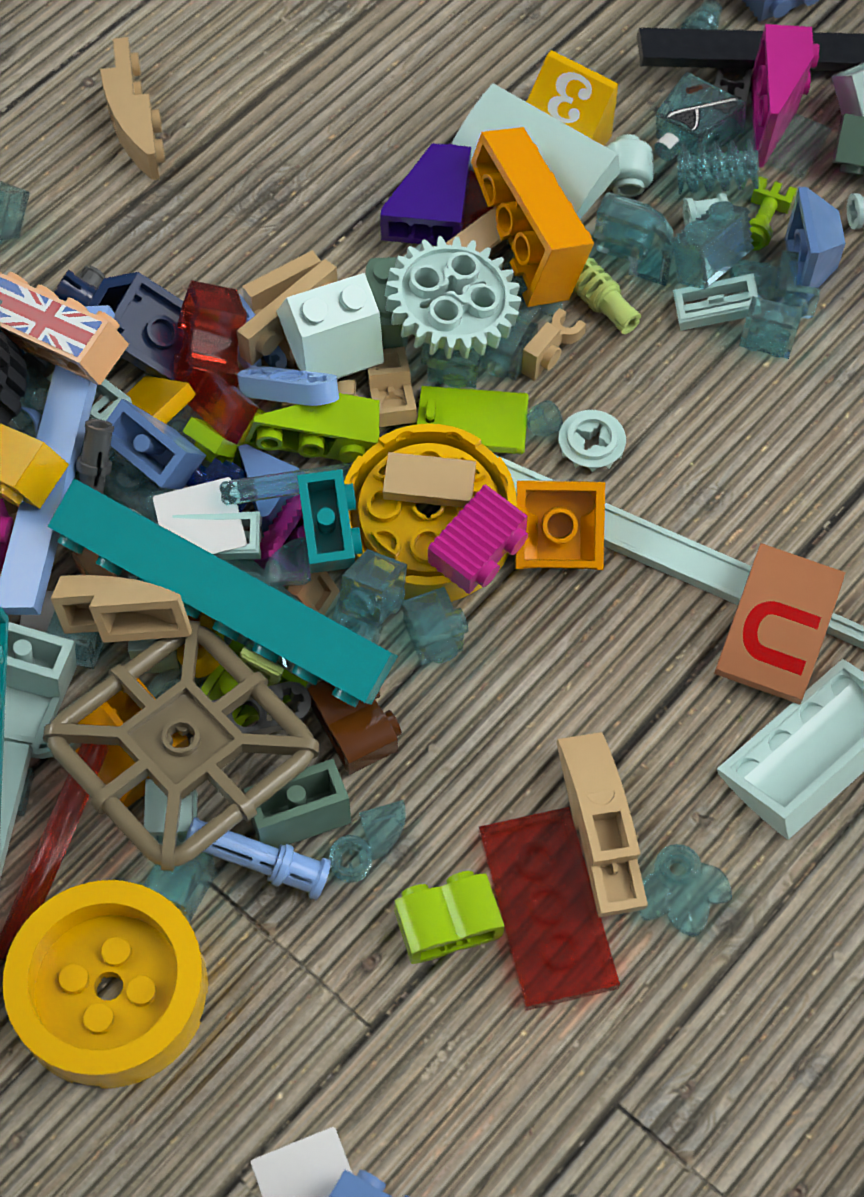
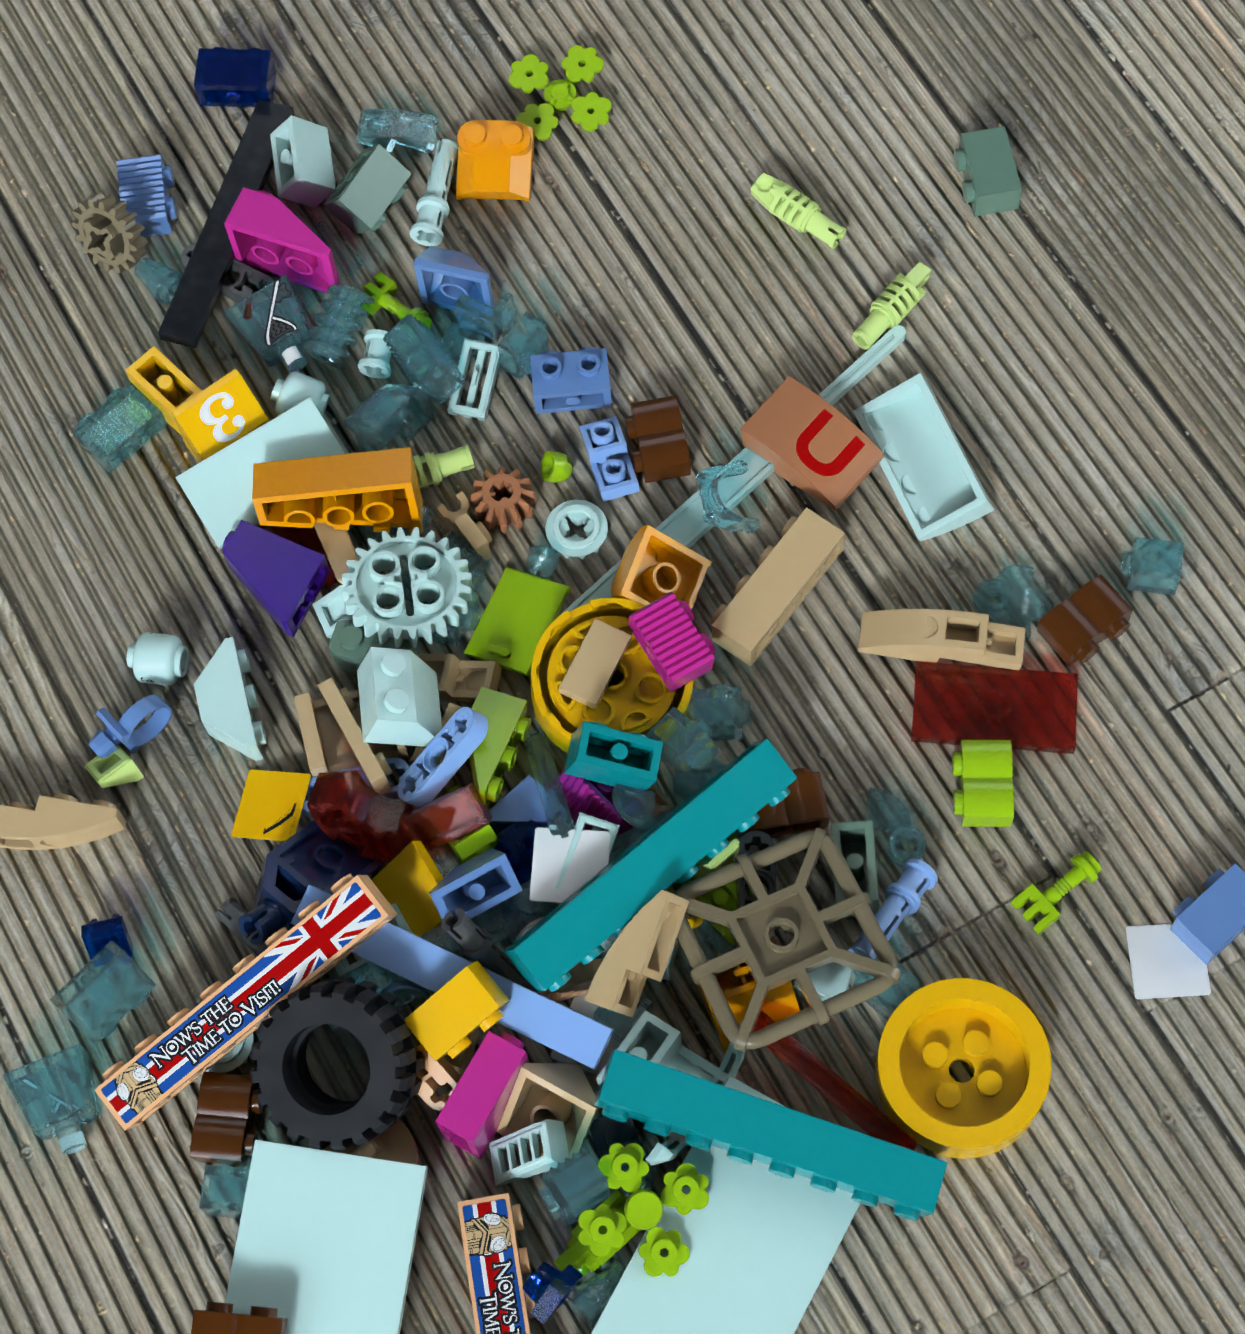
camera: 65 degrees left, 5 degrees up
none -> clear light blue brick [73,383,167,474]
none -> clear blue tile [81,913,134,966]
none -> yellowish green slope [84,744,144,788]
none -> medium blue piece [88,694,172,759]
none -> yellow brick [125,346,202,436]
none -> light aqua head [126,632,189,686]
none -> light aqua slope [194,637,267,761]
none -> yellow sticker [231,769,311,842]
none -> nougat gear [469,465,537,534]
none -> medium blue brick [530,347,612,414]
none -> lime hinge [541,451,573,483]
none -> light blue slope [579,416,640,502]
none -> reddish brown brick [625,395,691,483]
none -> clear light blue helmet [696,460,760,533]
none -> tan brick [710,507,845,667]
none -> lime hinge [1010,851,1102,935]
none -> reddish brown brick [1037,575,1133,666]
none -> clear light blue brick [1121,537,1184,595]

